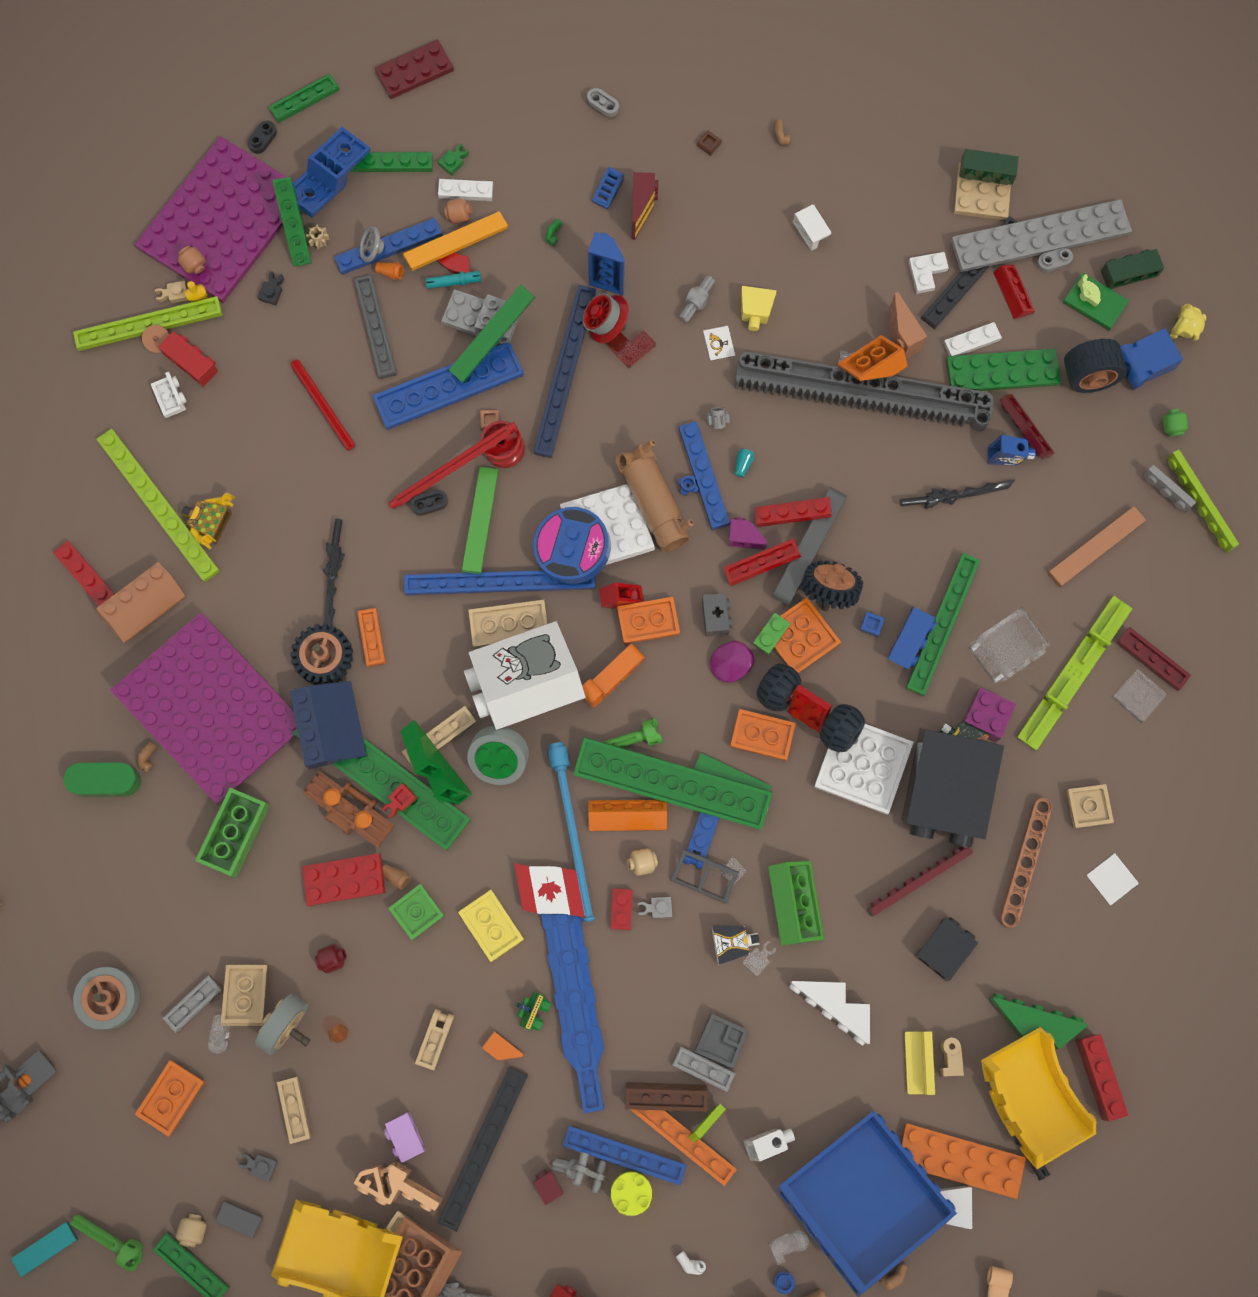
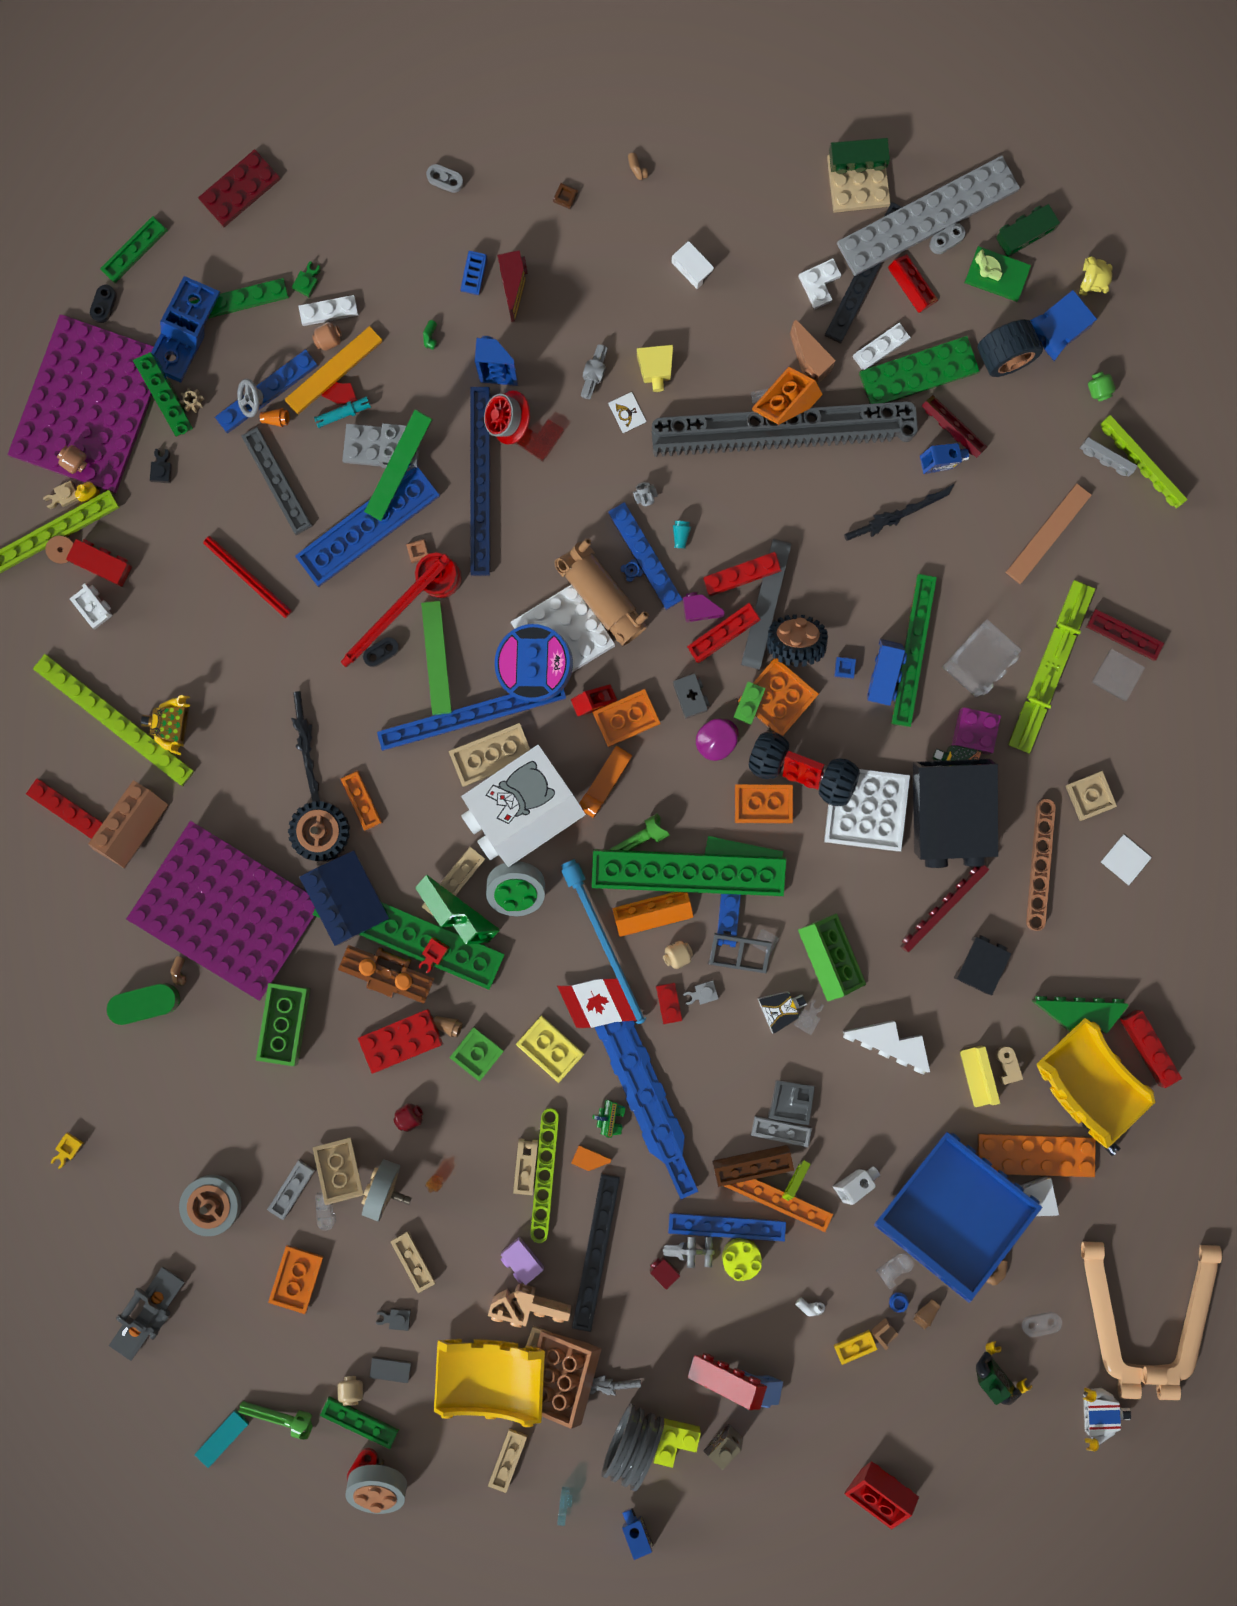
camera: 10 degrees left, 10 degrees up
none -> lime beam [531,1108,559,1243]

